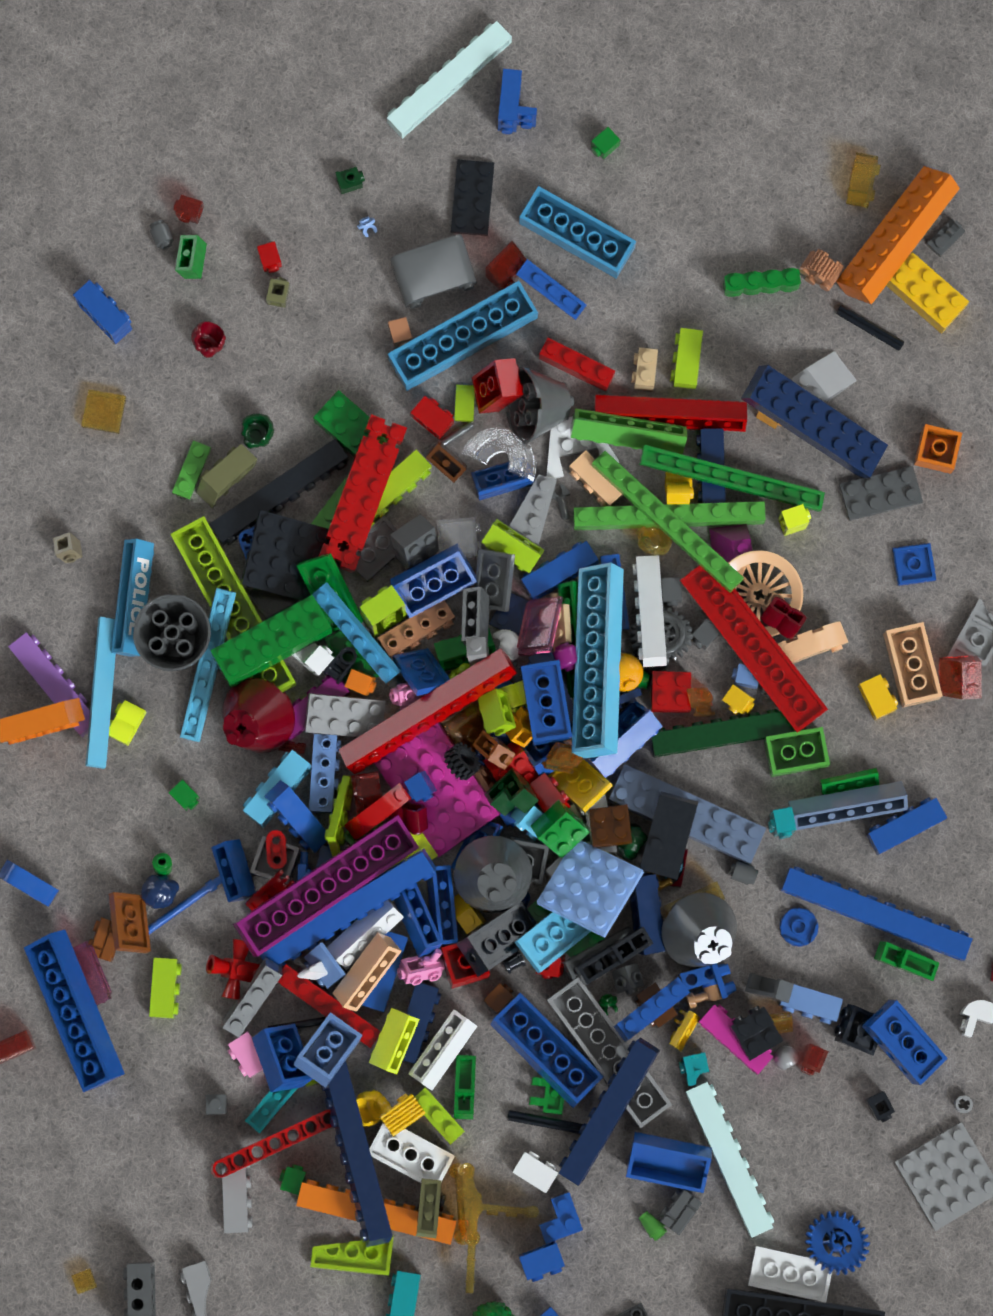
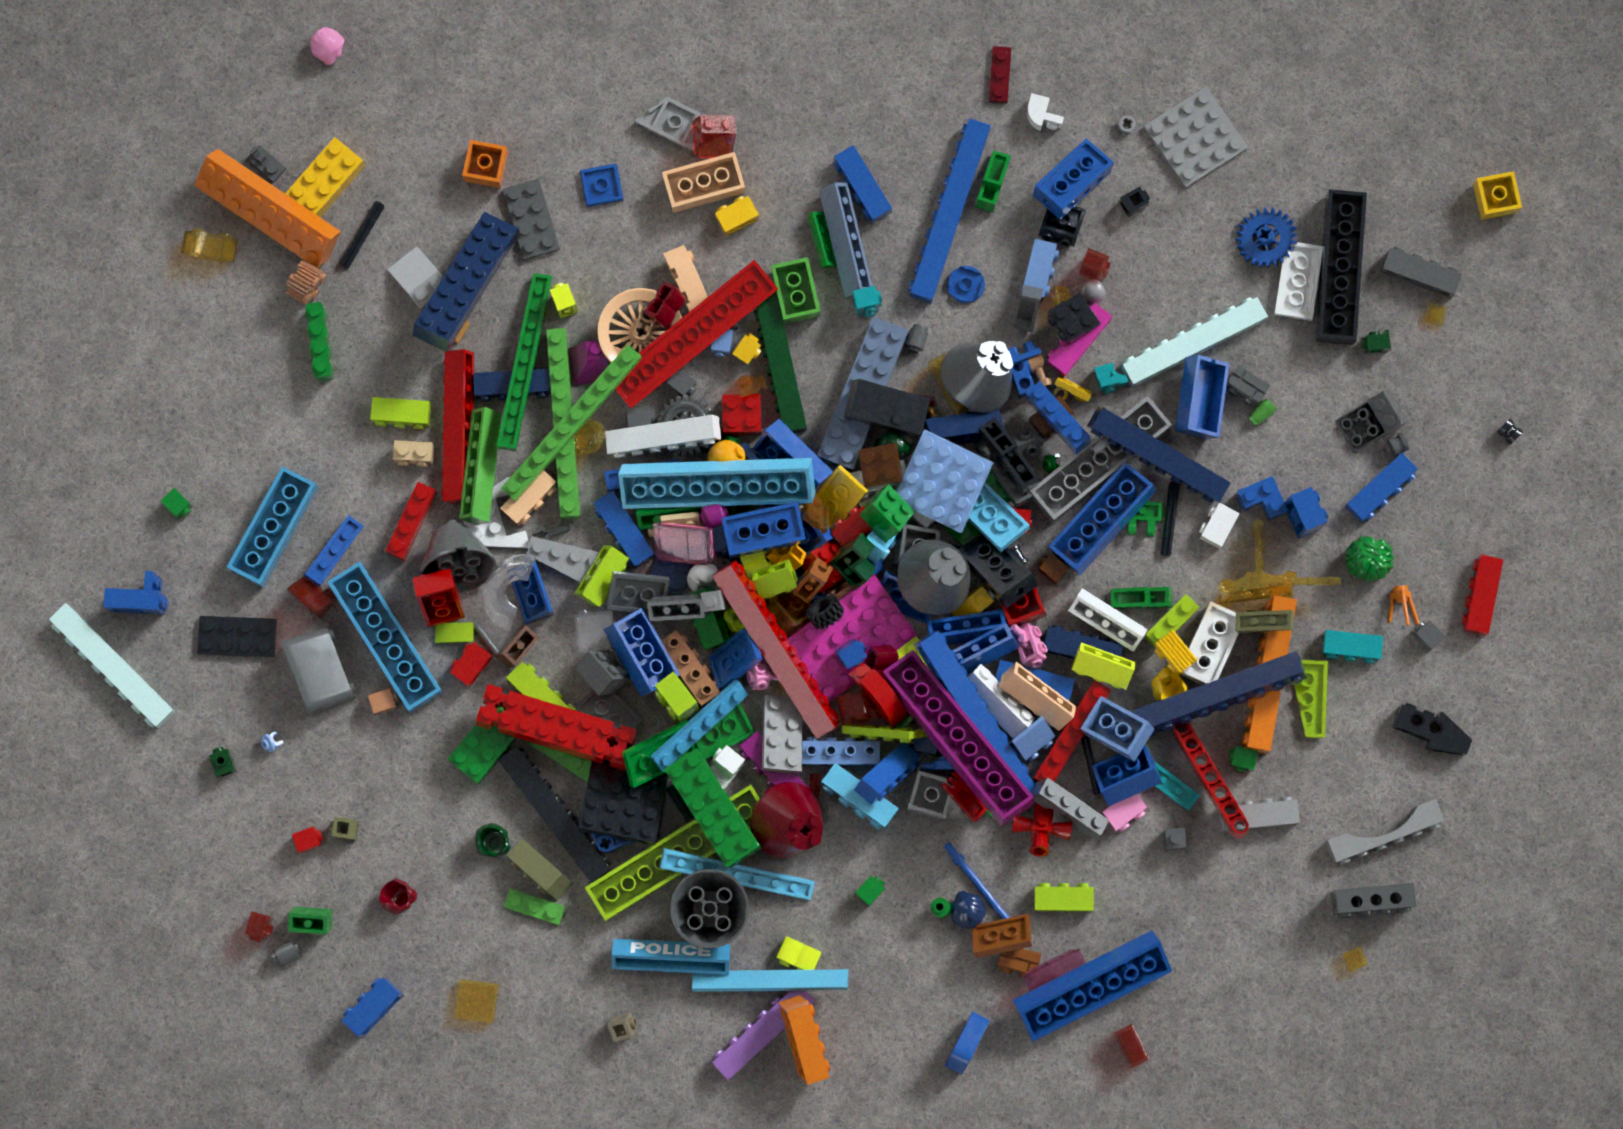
camera: 90 degrees left, 0 degrees up
blue brick [211,839,256,903] -> none
red plate [266,830,287,870] -> none
white slope [297,961,328,980] -> none
black piece [323,647,357,685] -> none
orange brick [344,669,377,696] -> none
yellow brick [665,472,694,504] -> none

